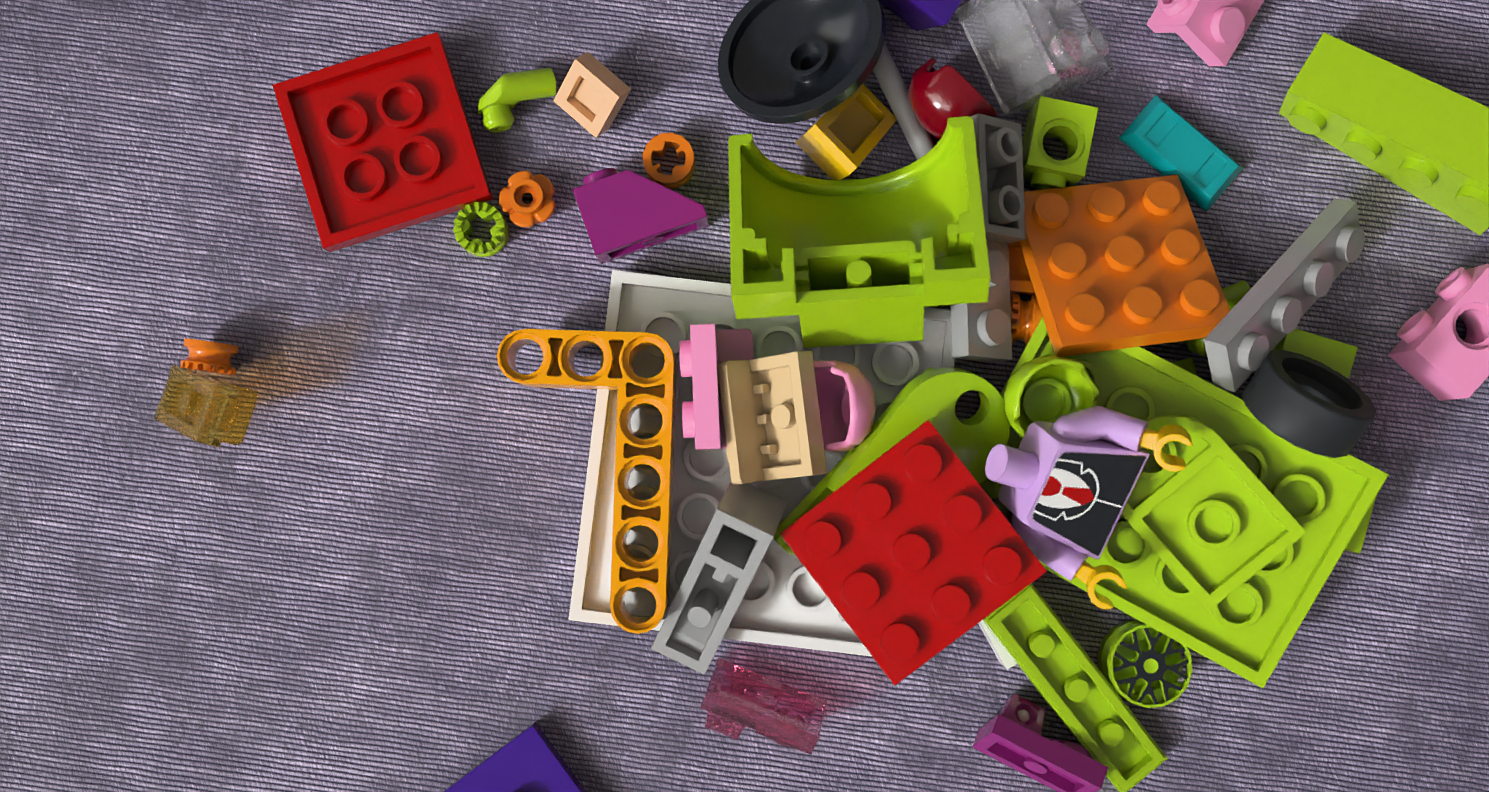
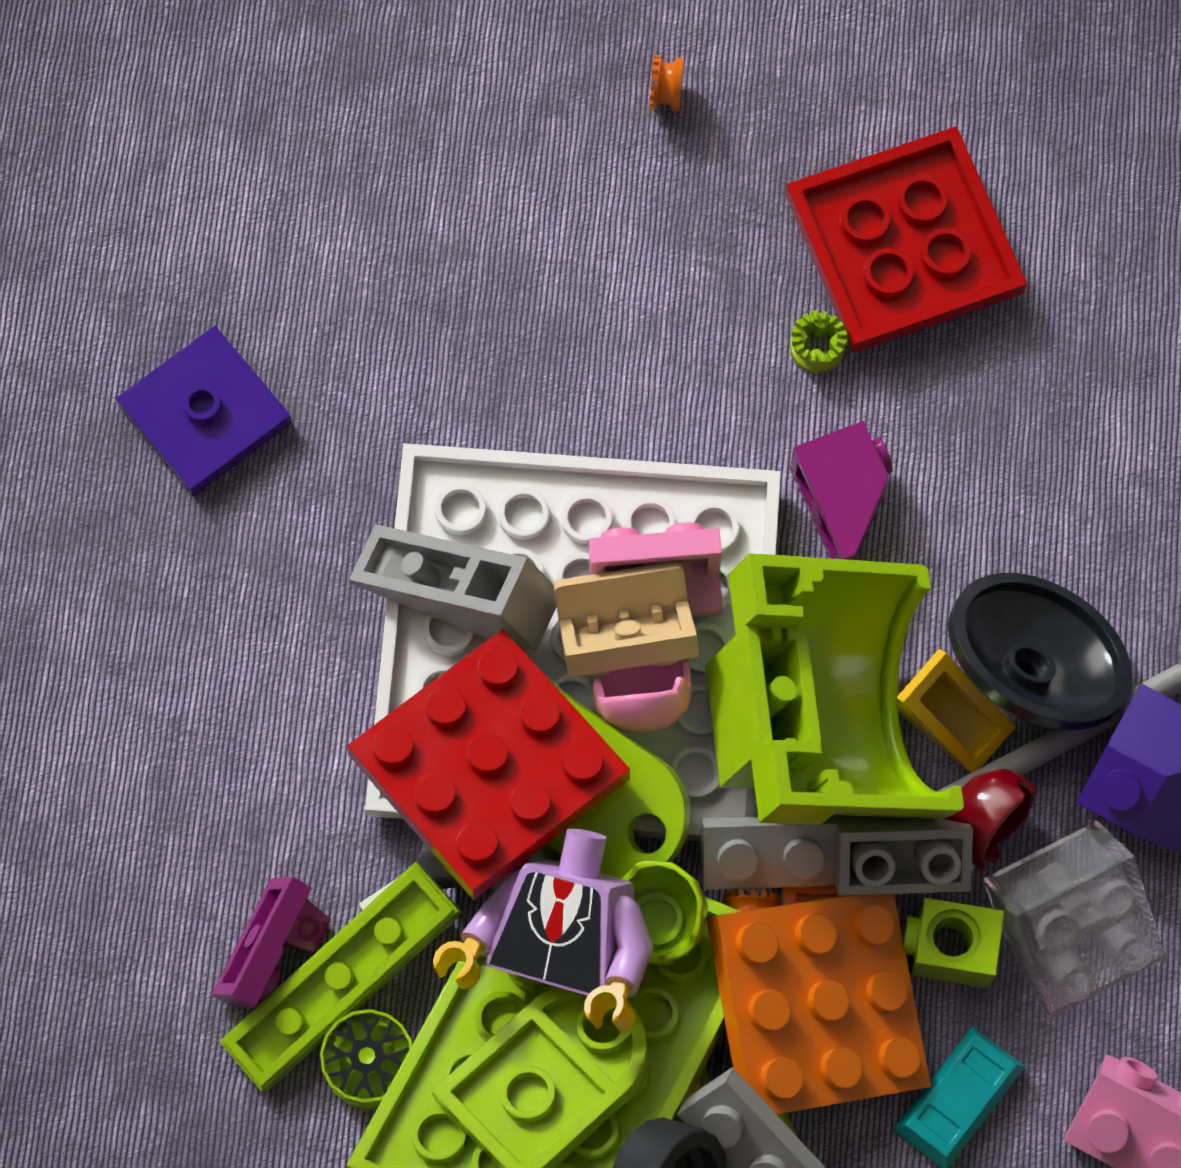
camera: 85 degrees right, 15 degrees down
clear yellow slope [154,364,258,448] -> none
lime arm [478,68,556,133] -> none
light orange beam [497,329,677,634] -> none
orange plate [499,171,556,227] -> none
light nougat plate [554,52,631,138] -> none
orange bush [643,133,695,189] -> none
clear pink hinge [700,658,827,755] -> none

